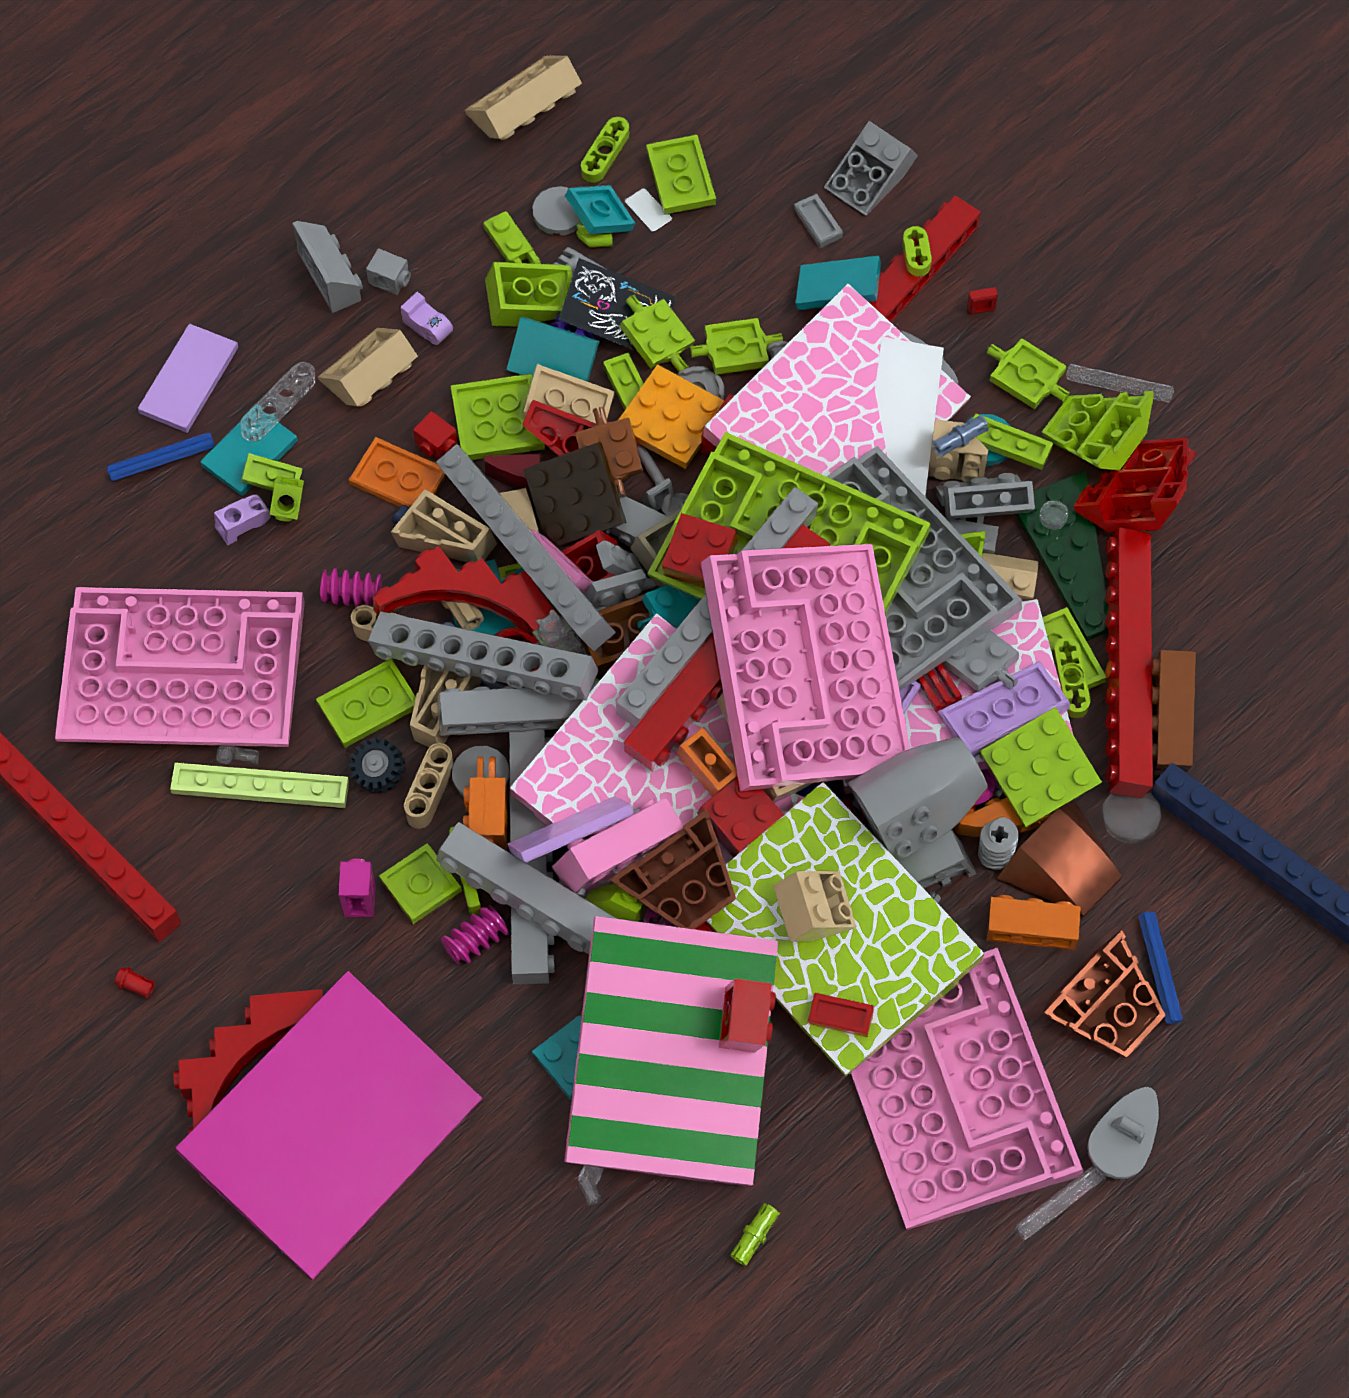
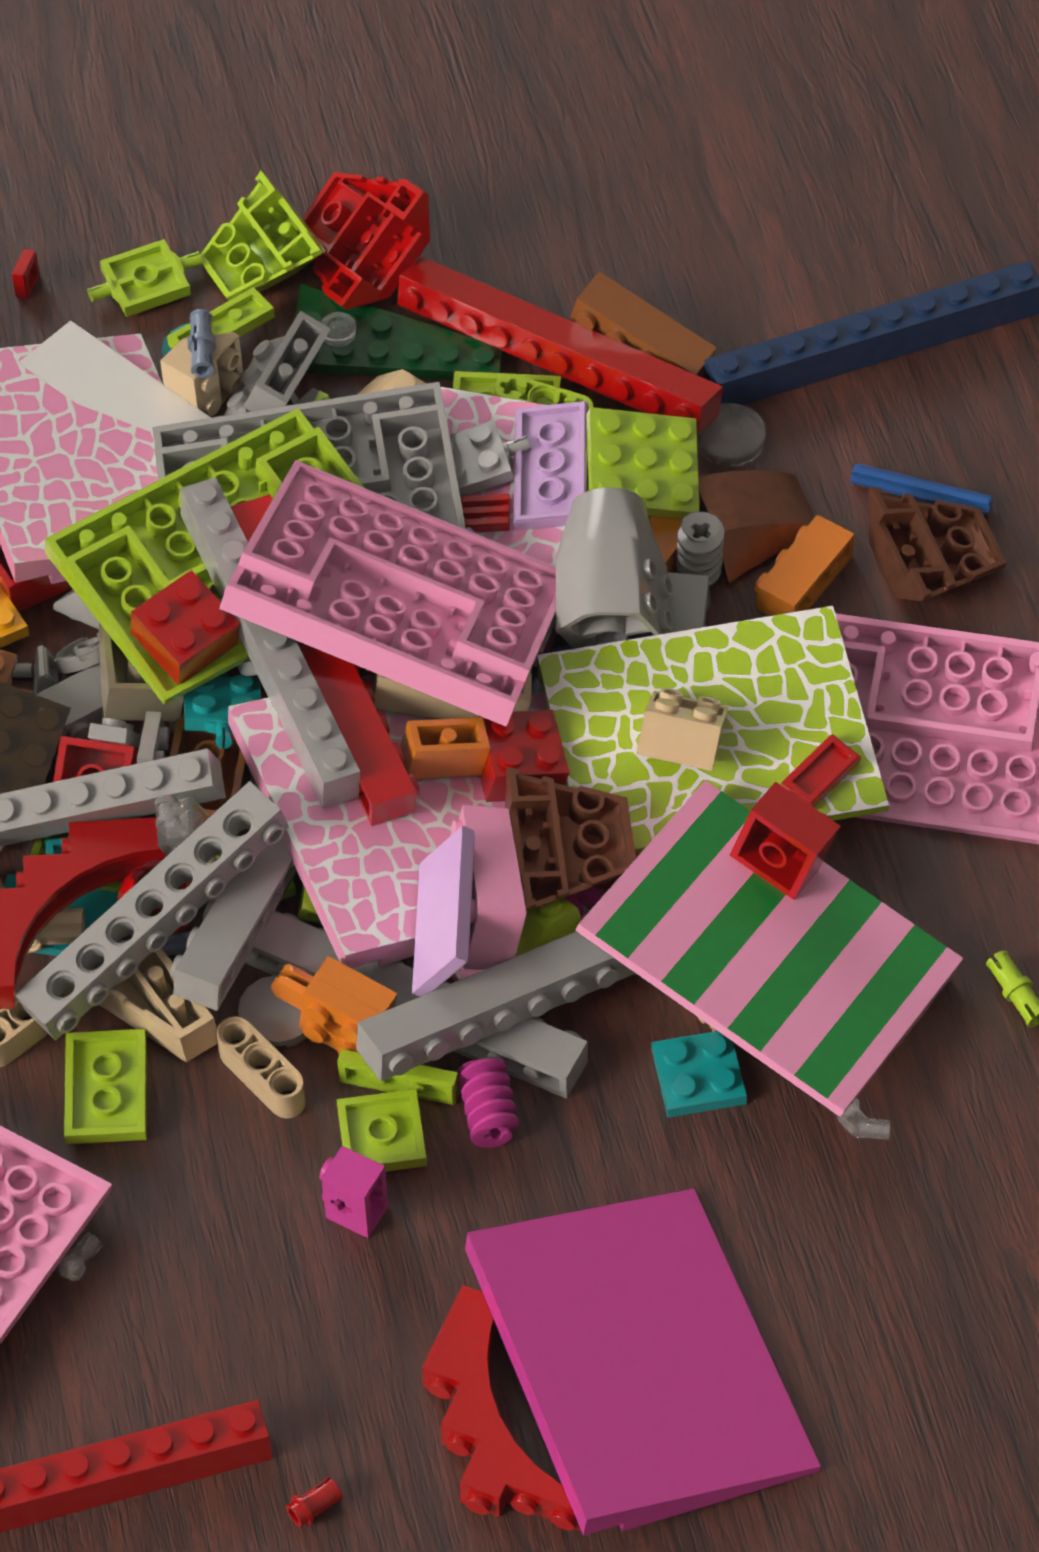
camera: 60 degrees left, 10 degrees down
yellowish green plate [170,763,349,808] -> none
black wheel [349,737,406,794] -> none
clear axle [1066,364,1174,402] -> none

